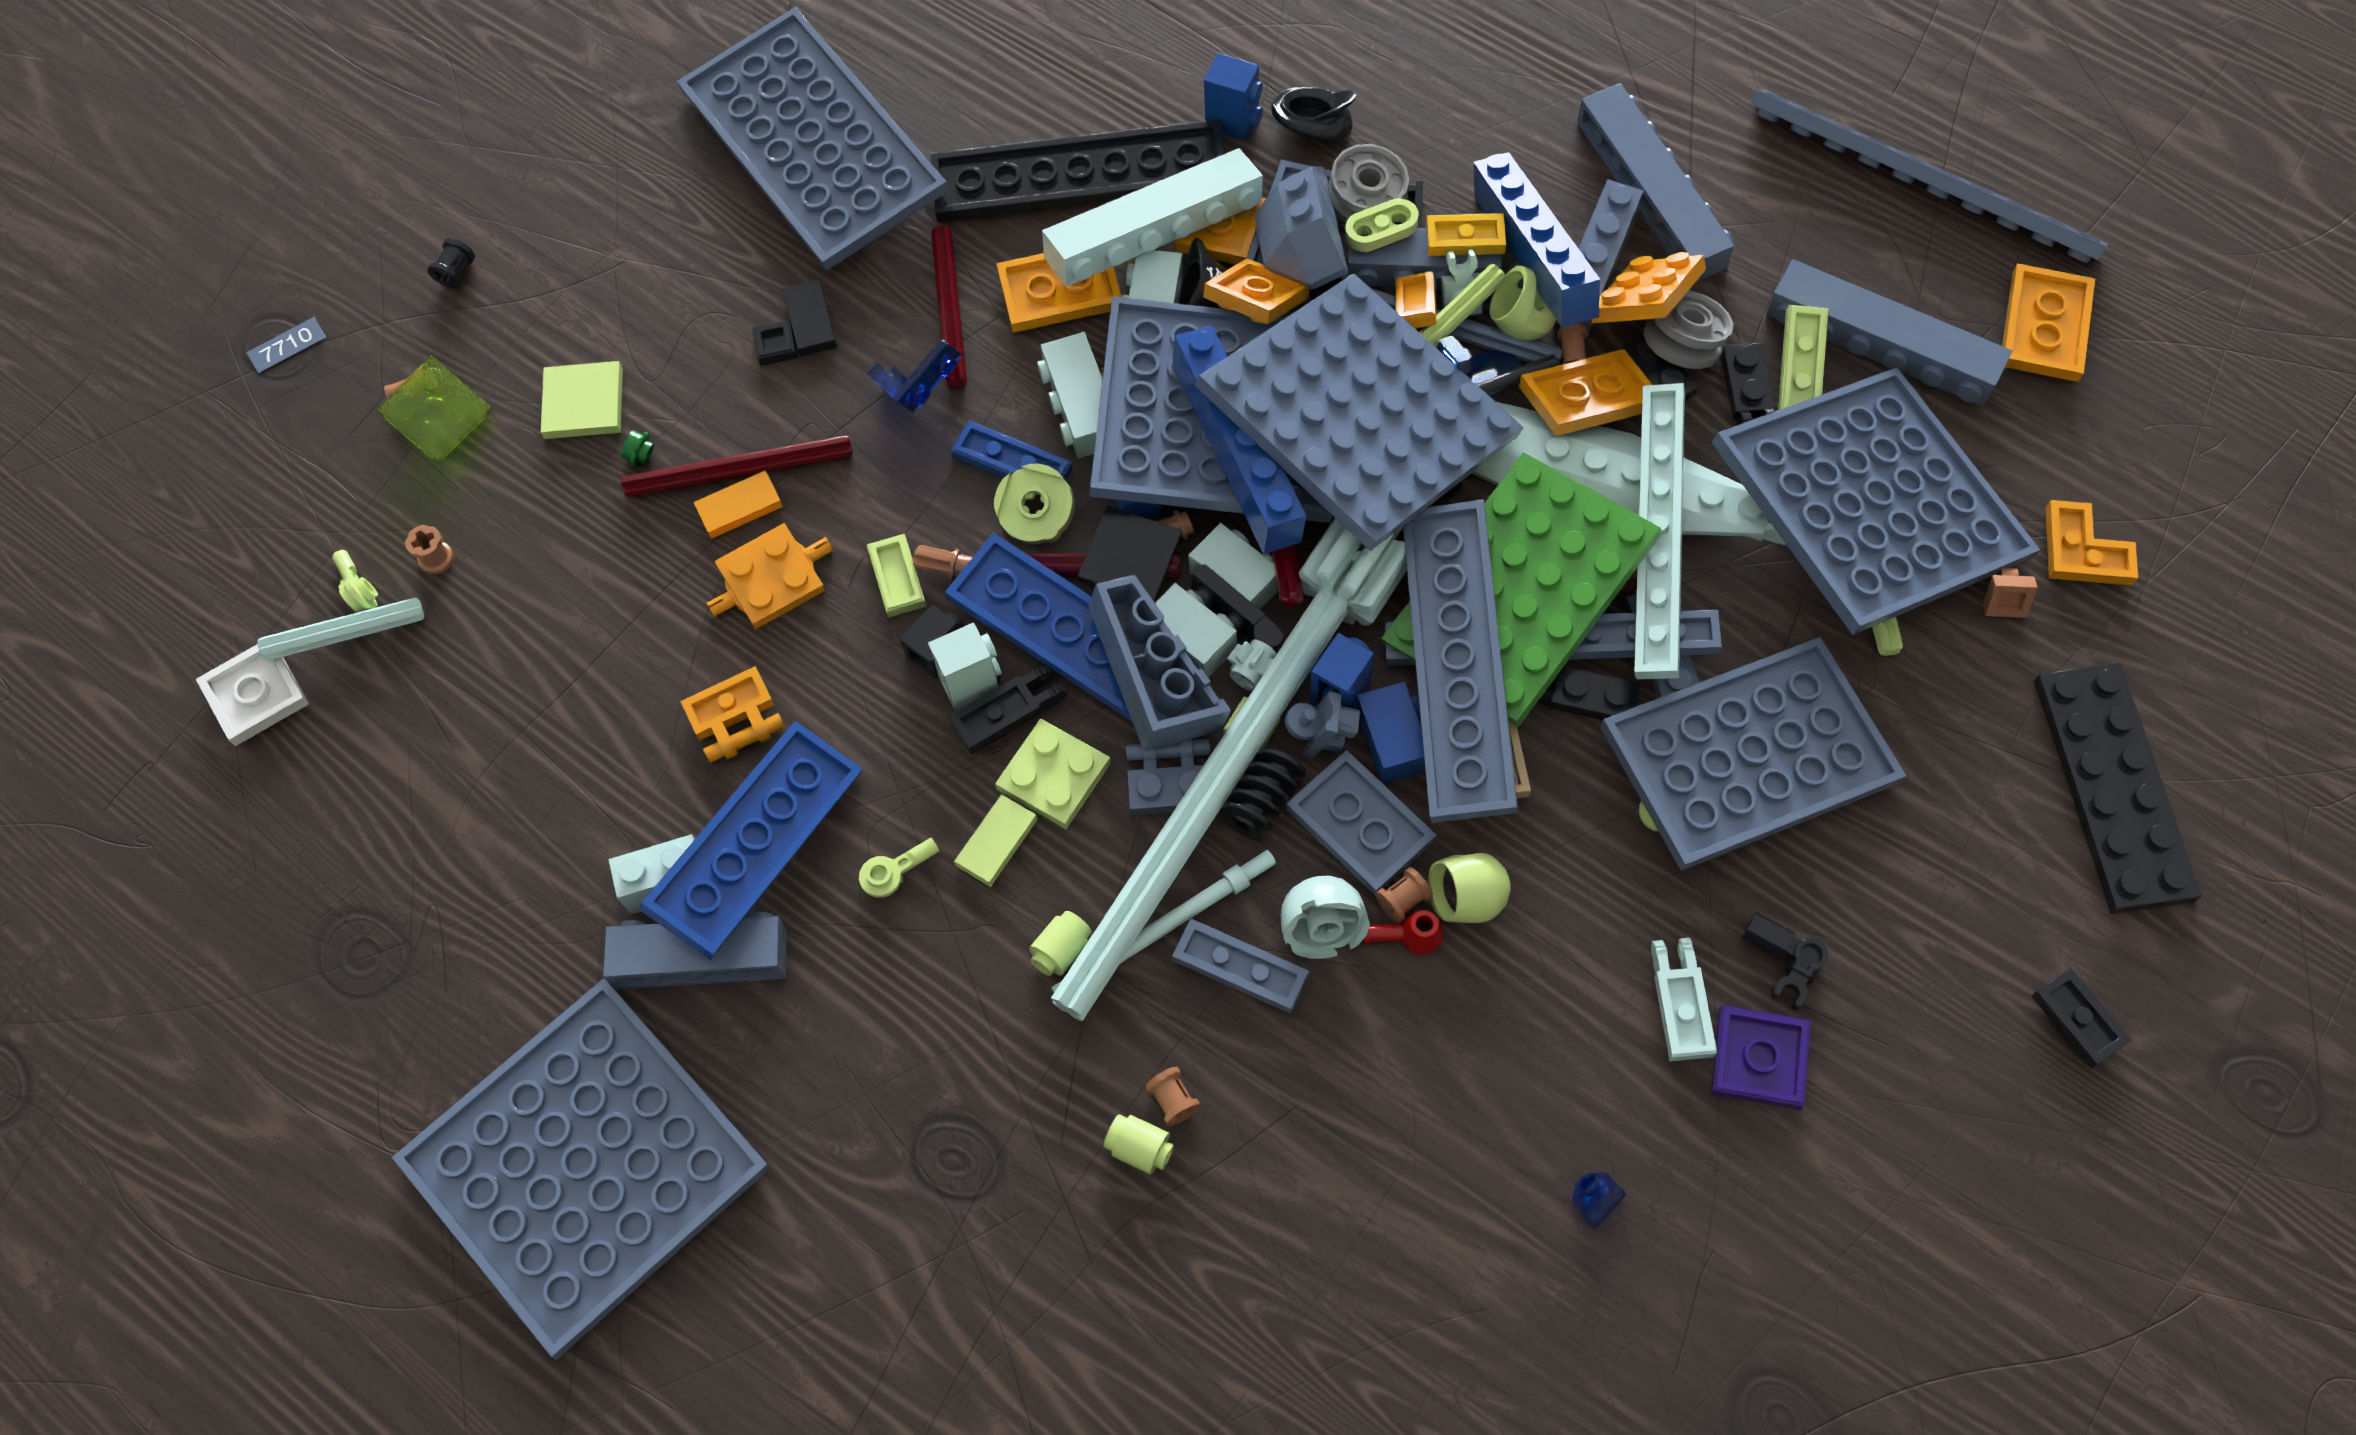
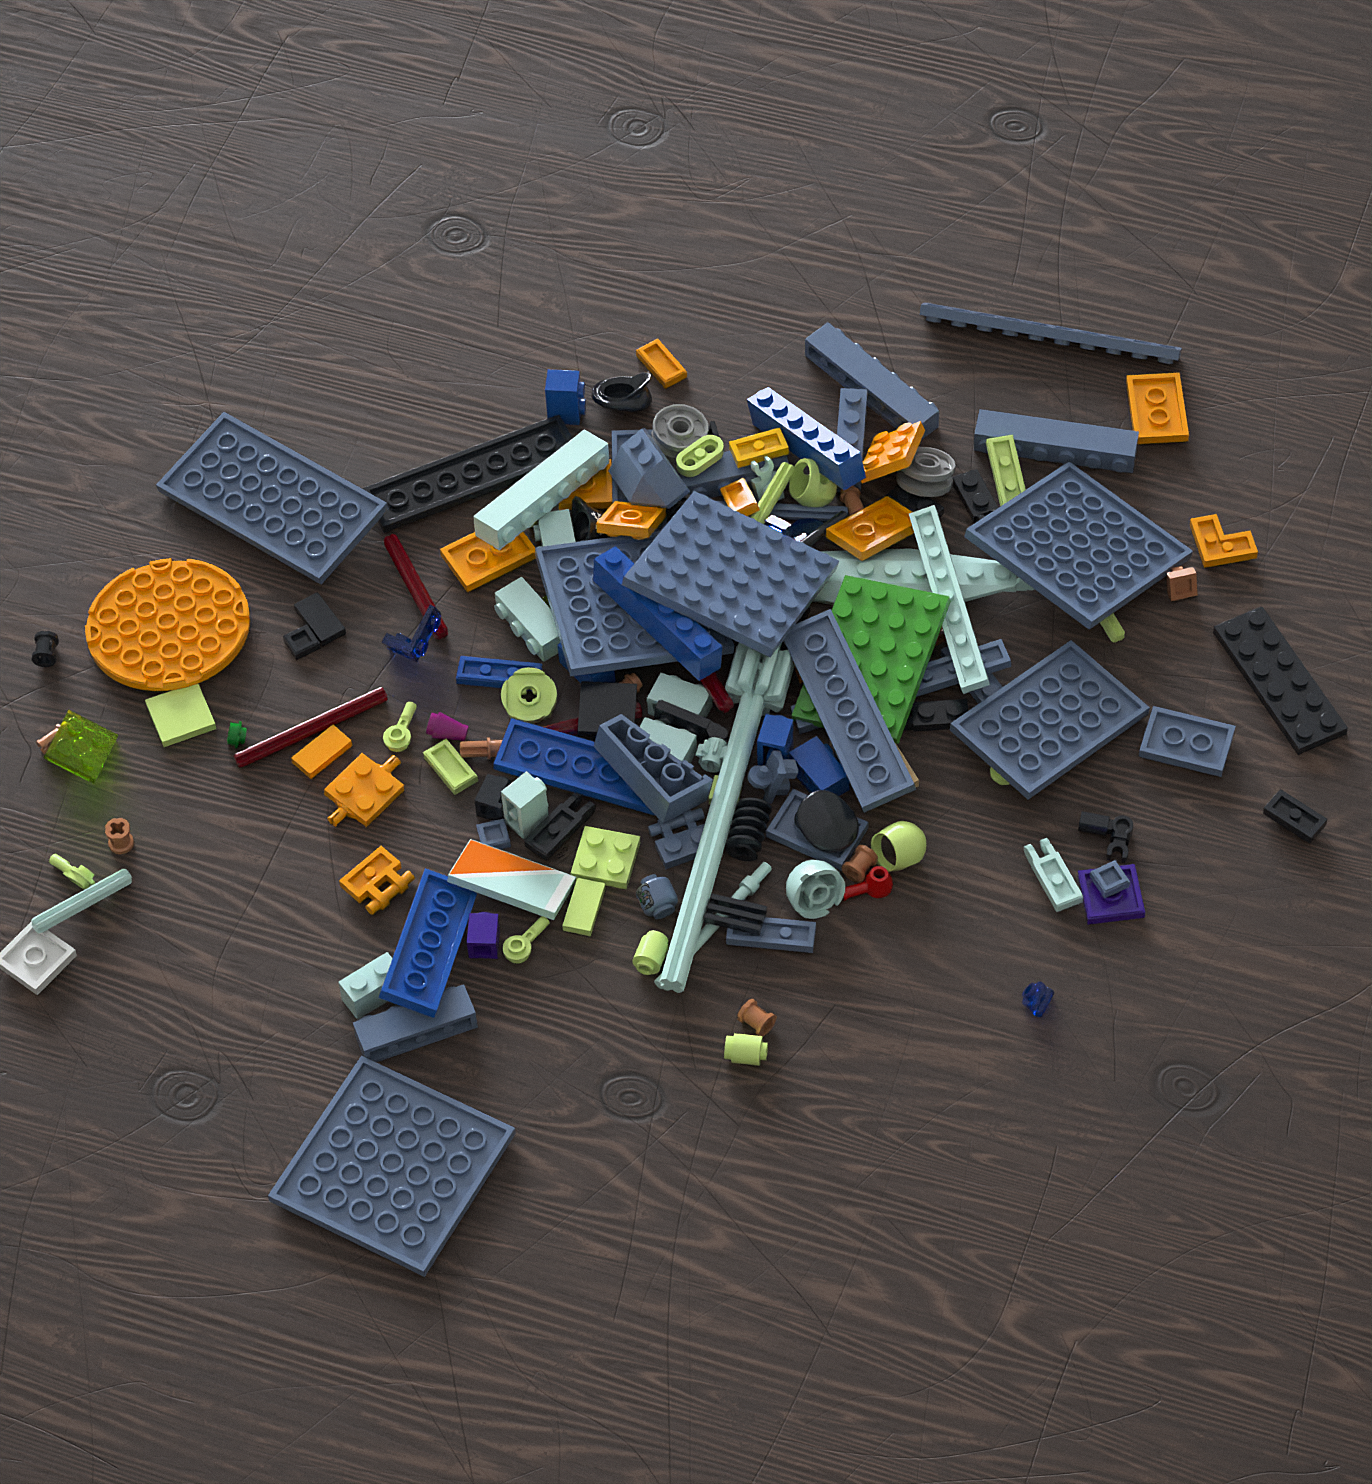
camera: 20 degrees left, 10 degrees down
none -> light orange tile [85,558,250,691]
none -> yellowish green plate [383,702,417,752]
none -> magenta cone [426,712,469,741]
none -> tile [447,839,576,920]
none -> dark purple brick [467,912,500,959]
none -> sand blue tile [476,819,511,849]
none -> light orange tile [636,339,687,389]
none -> sand blue head [636,874,678,919]
none -> black tile [703,893,767,936]
none -> black piece [794,790,859,853]
none -> sand blue tile [1090,860,1130,898]
none -> sand blue plate [1139,706,1236,777]

